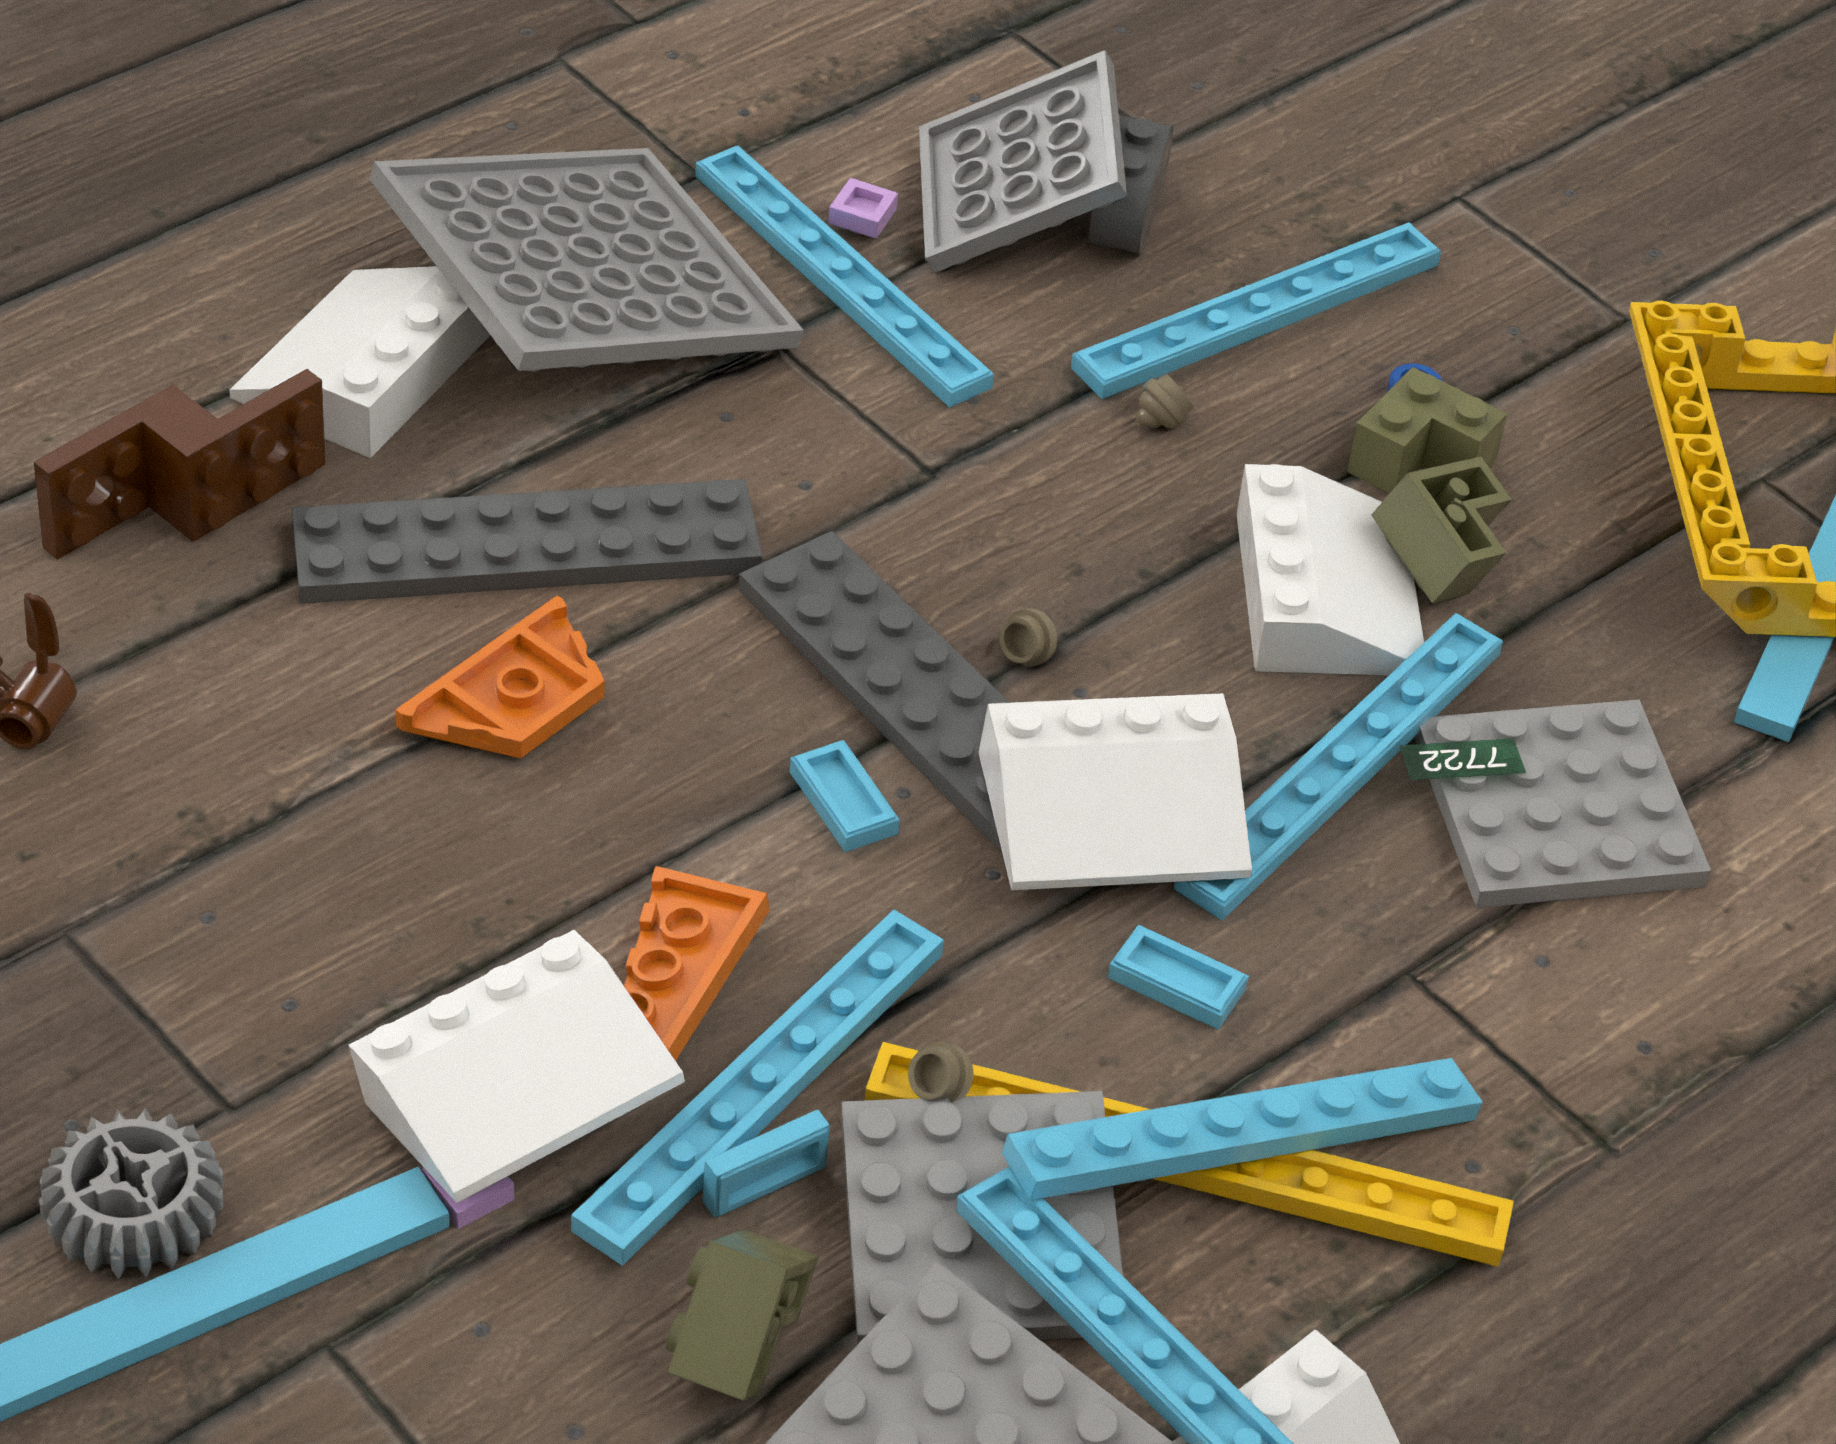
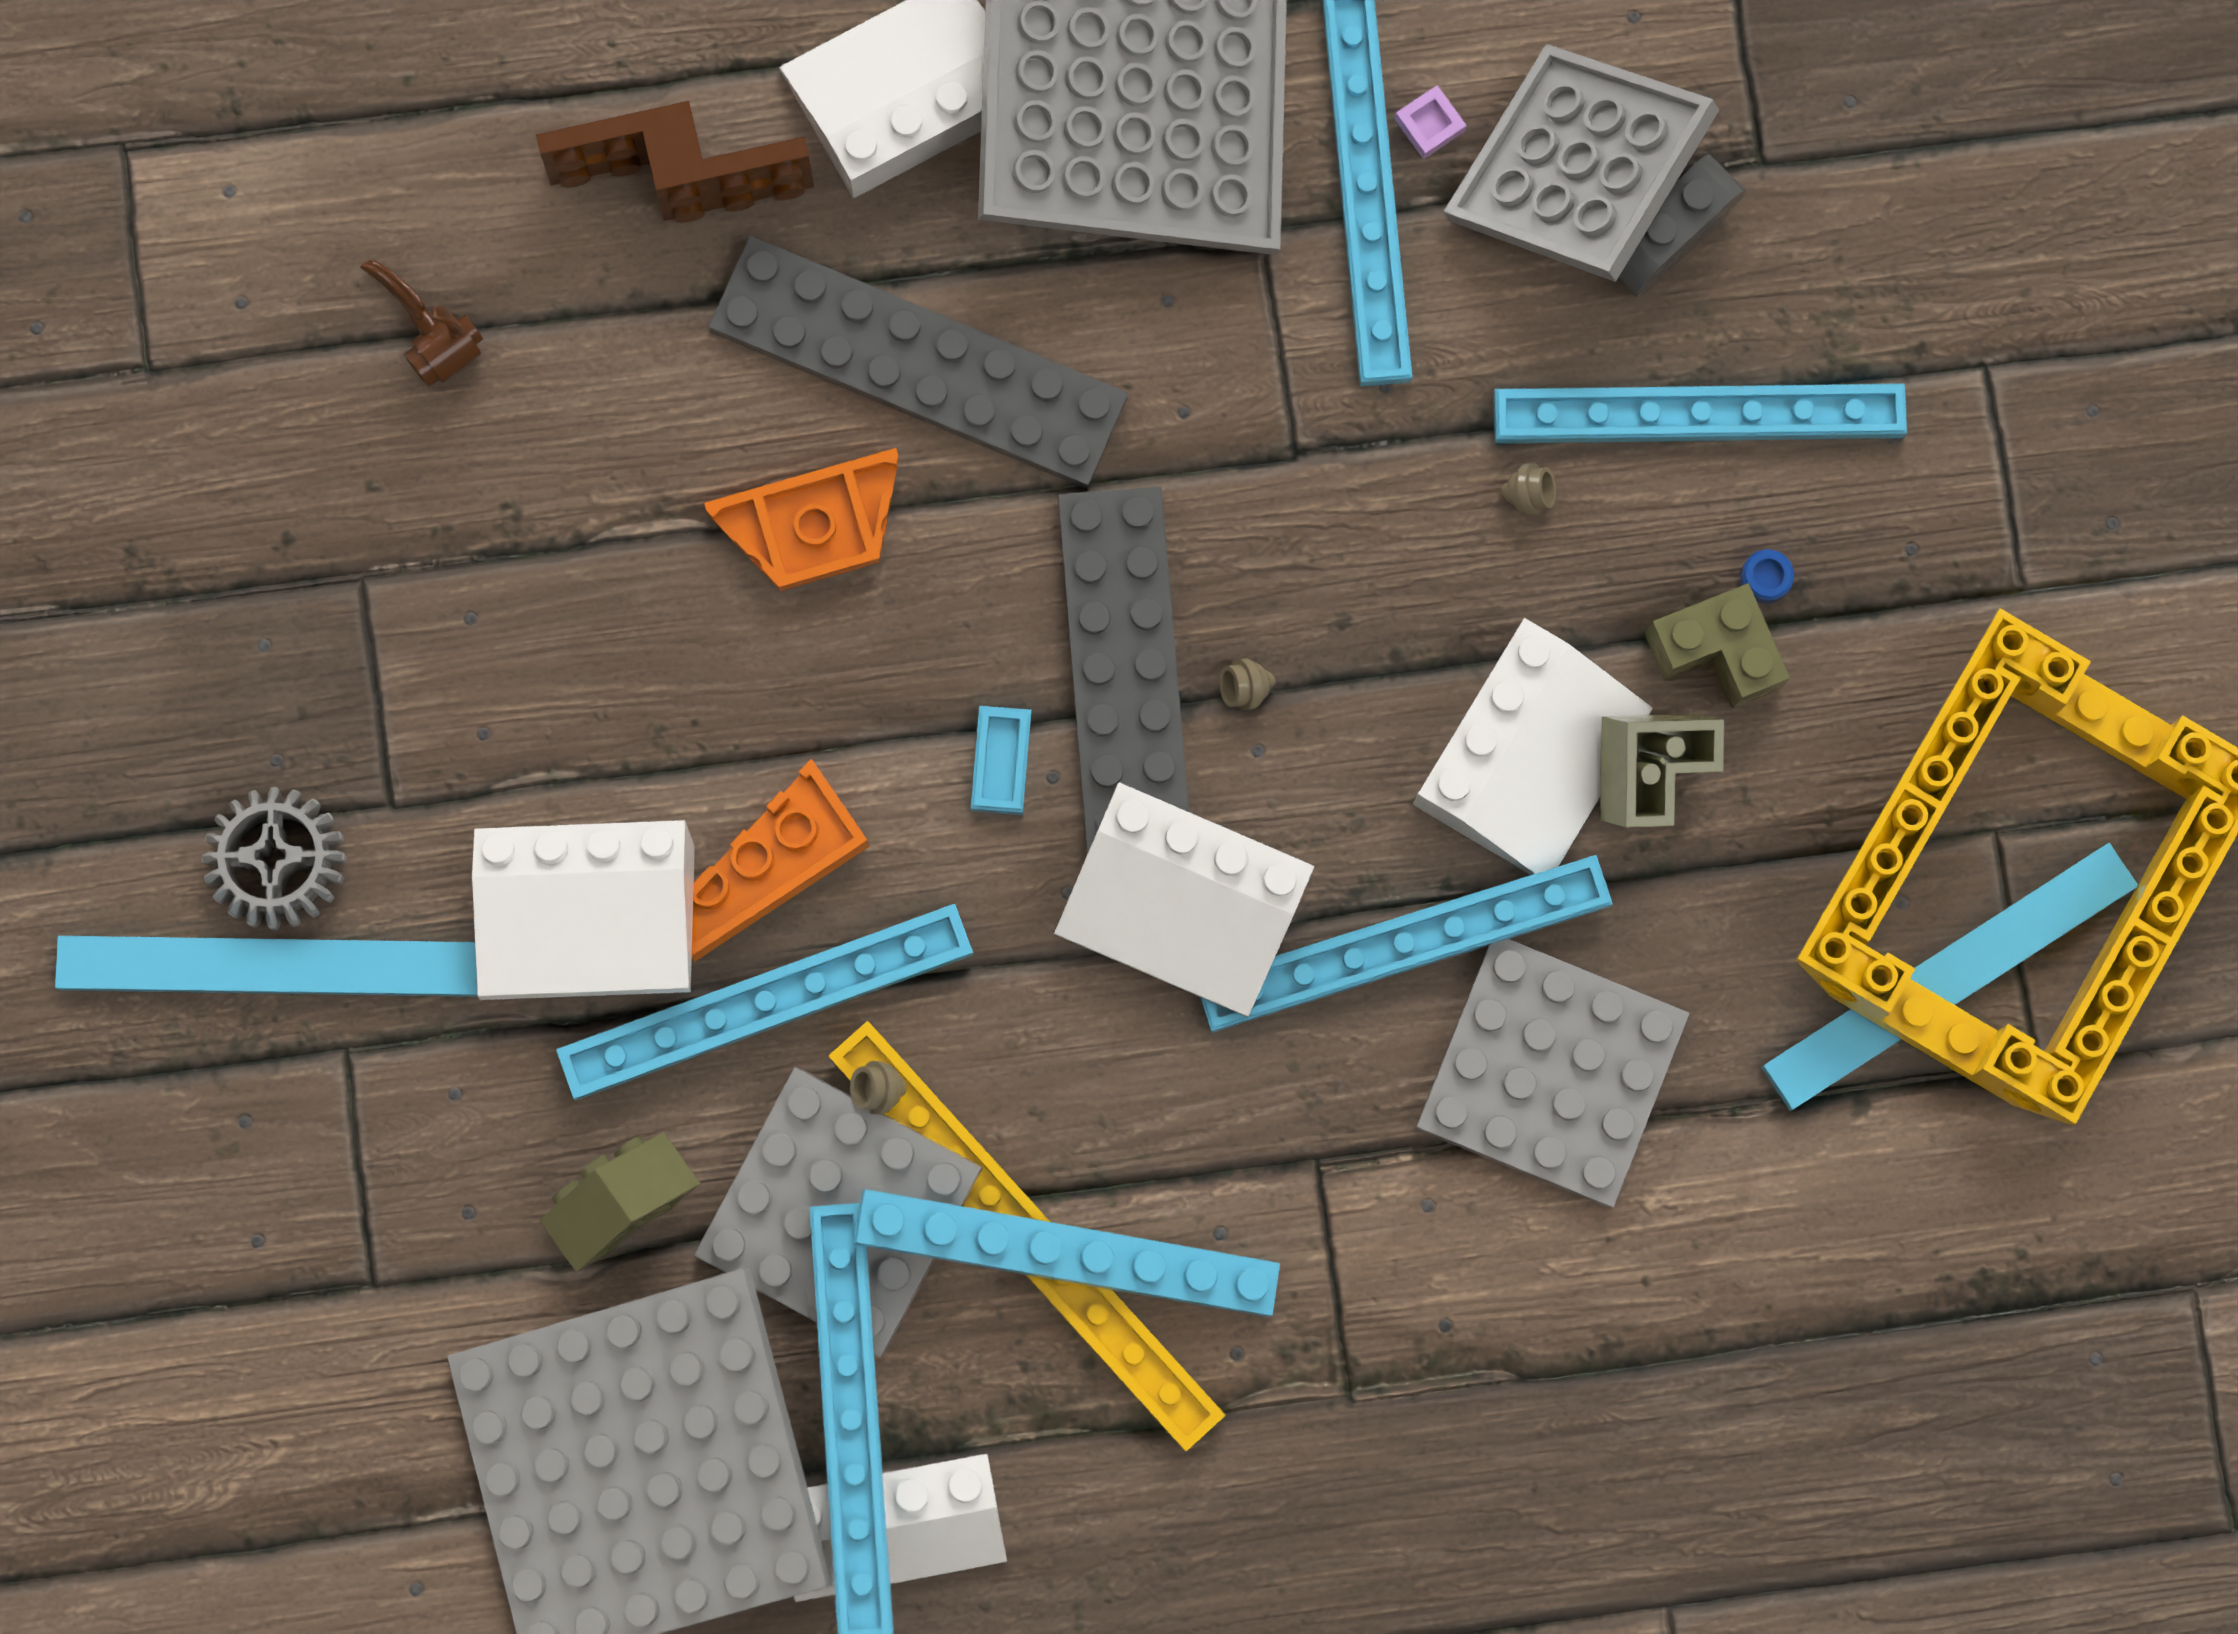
camera: 30 degrees right, 35 degrees up
medium azure tile [702,1109,830,1218] -> none
medium azure tile [1108,924,1249,1030] -> none
clear green sticker [1400,738,1526,780] -> none

